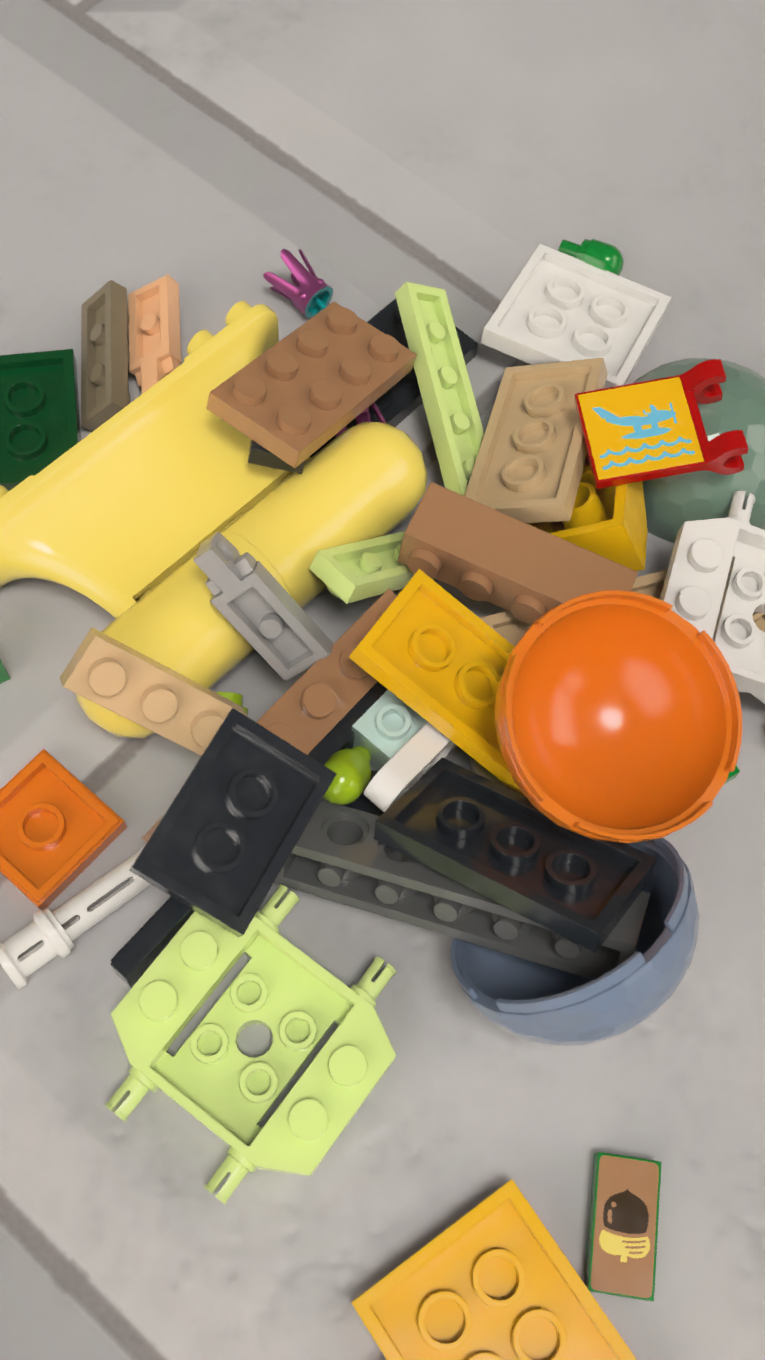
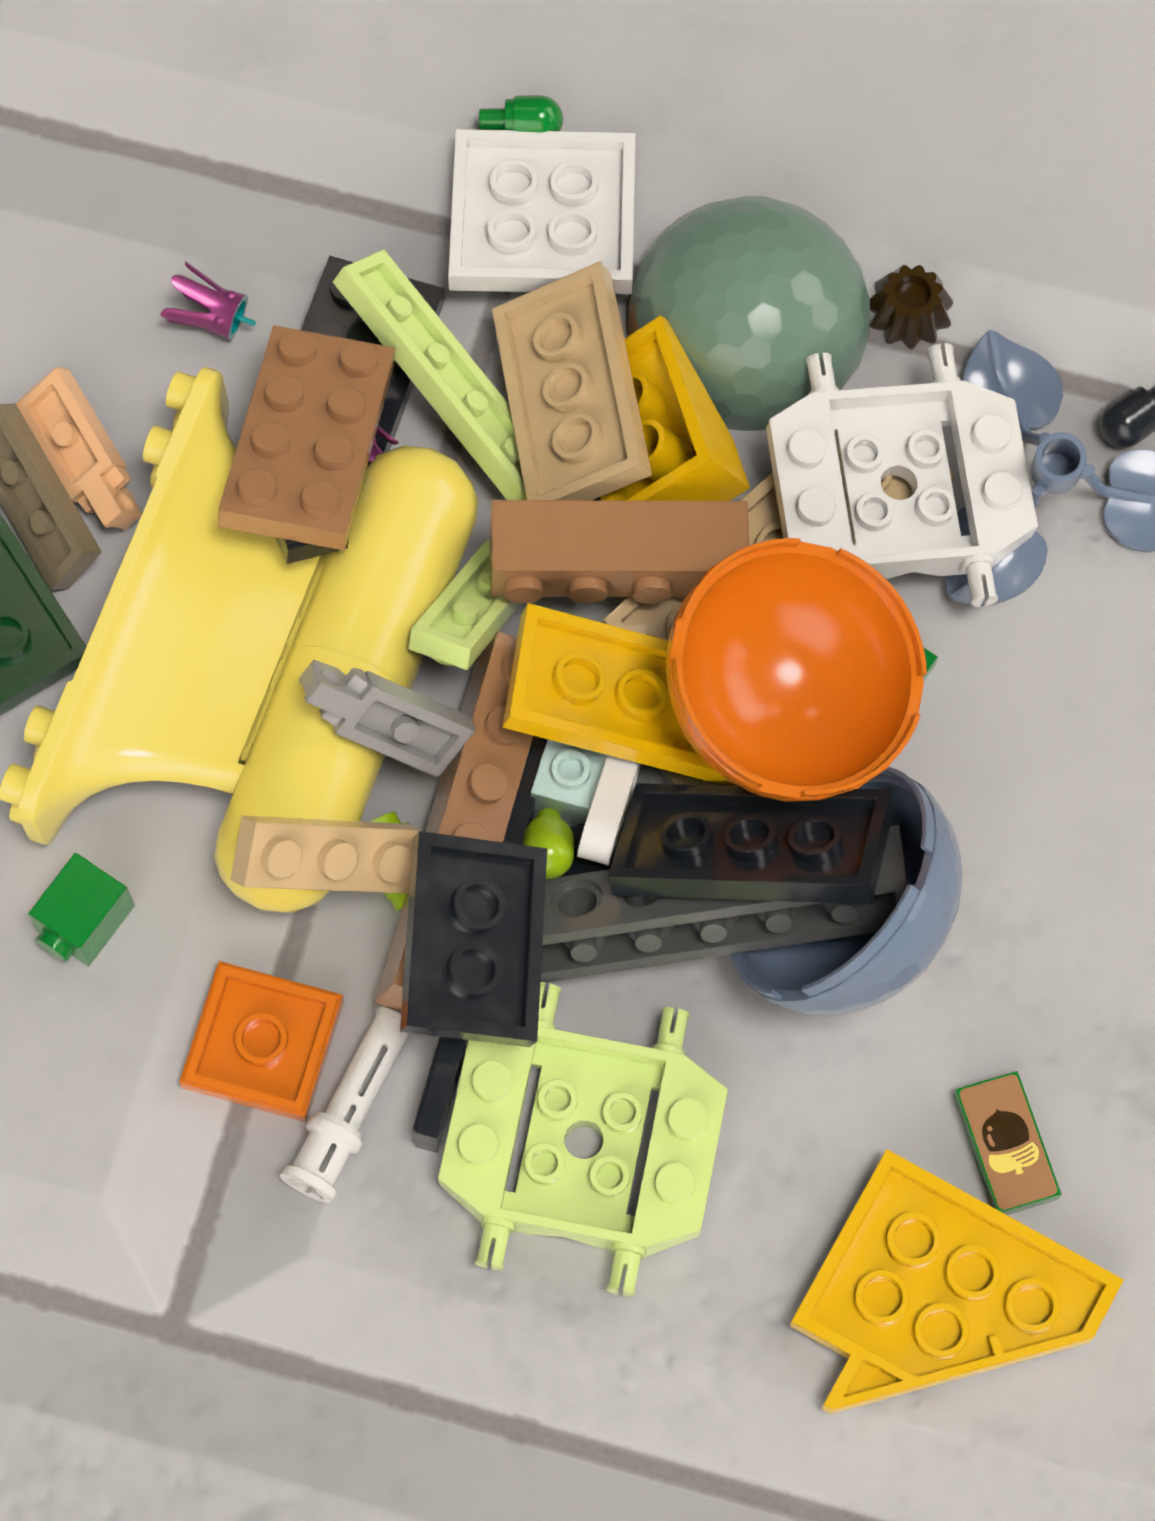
camera: 20 degrees left, 5 degrees up
flag [574,359,748,489] -> none

